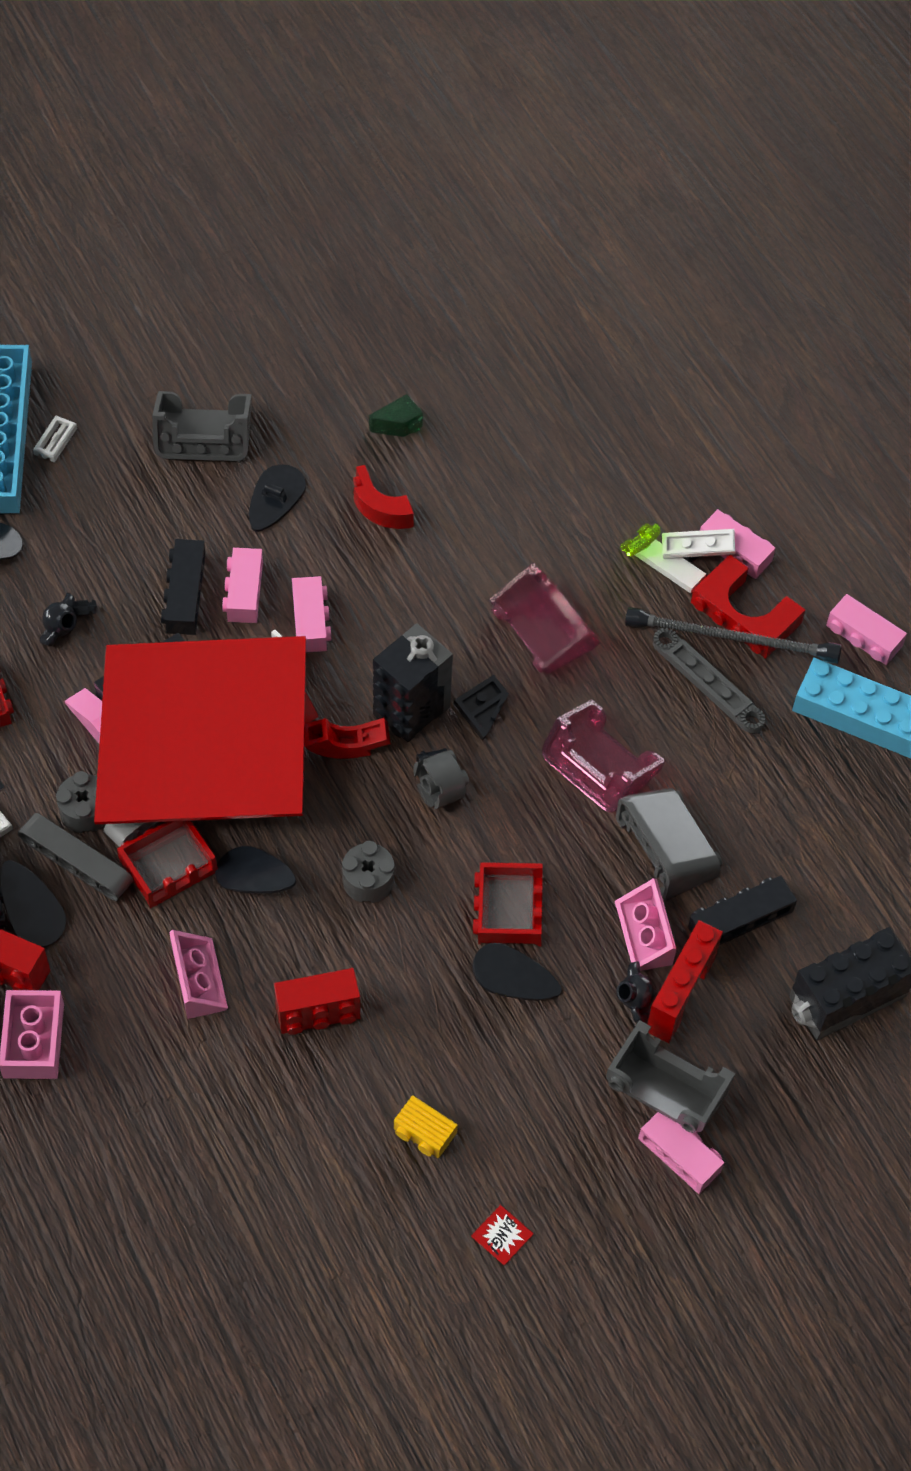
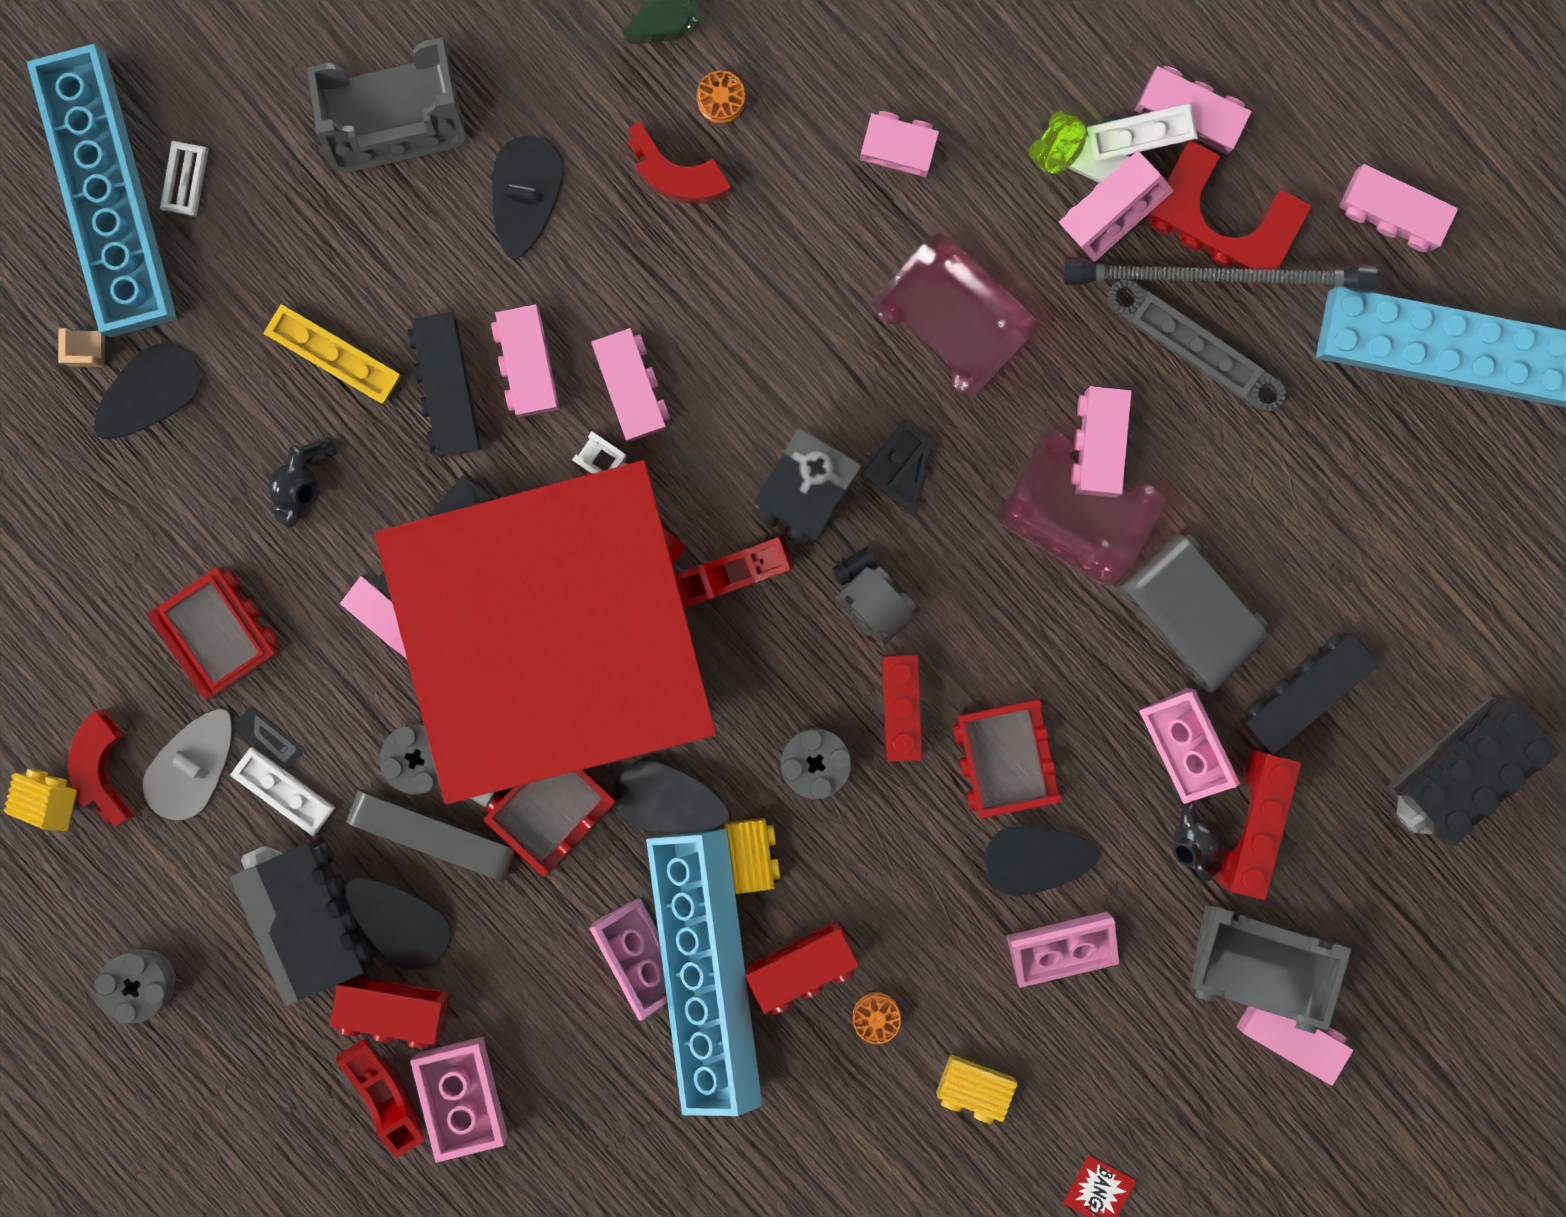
camera: 10 degrees left, 30 degrees up
none -> yellow plate [263,304,402,405]
none -> medium azure brick [646,829,762,1116]
none -> orange wheel [696,70,745,124]
none -> yellow brick [724,818,780,894]
none -> orange wheel [852,992,901,1044]
none -> bright pink brick [860,111,939,177]
none -> red arch [881,655,922,761]
none -> bright pink slope [1006,912,1119,988]
none -> bright pink brick [1059,150,1173,262]
none -> bright pink brick [1071,386,1131,498]

